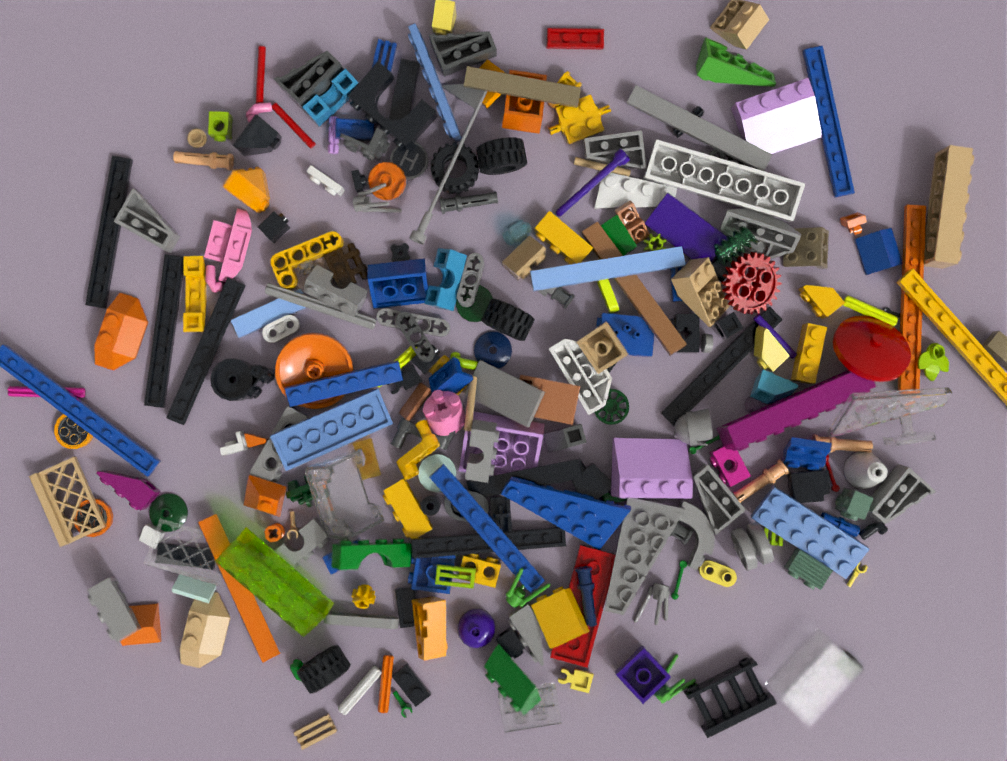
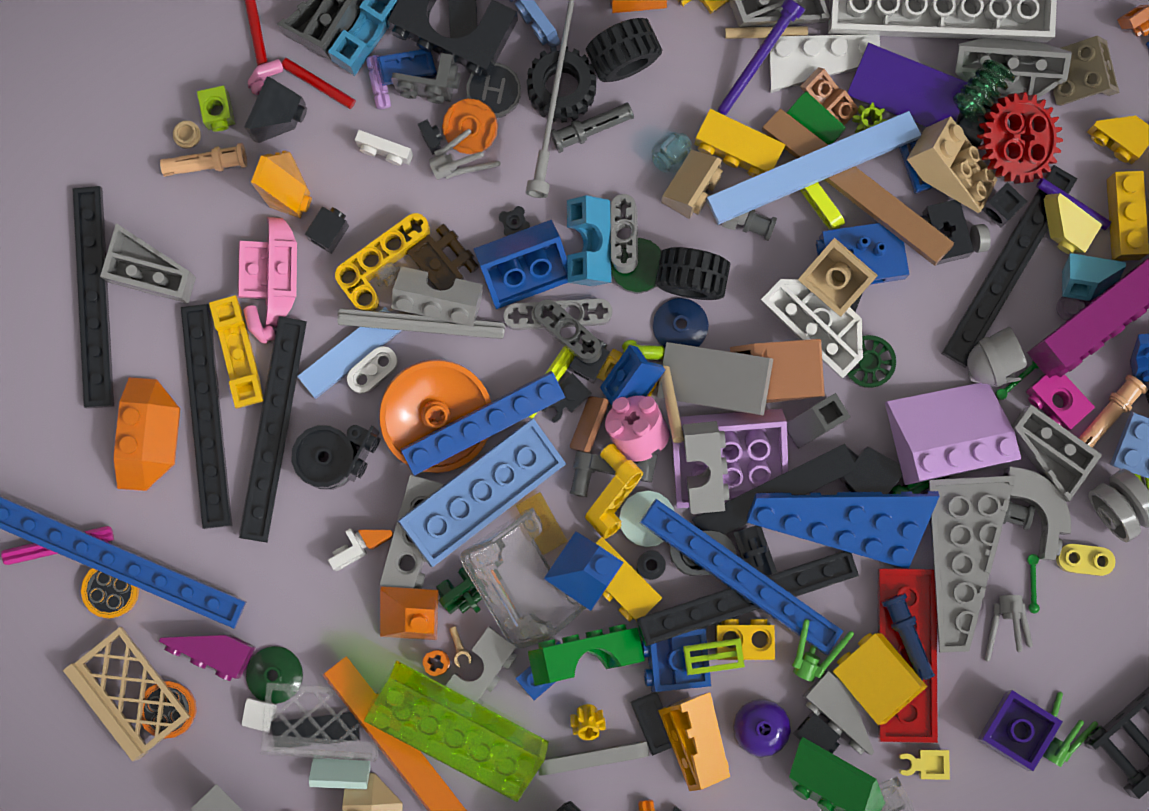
camera: 10 degrees left, 5 degrees down
none -> blue slope [543,531,624,611]

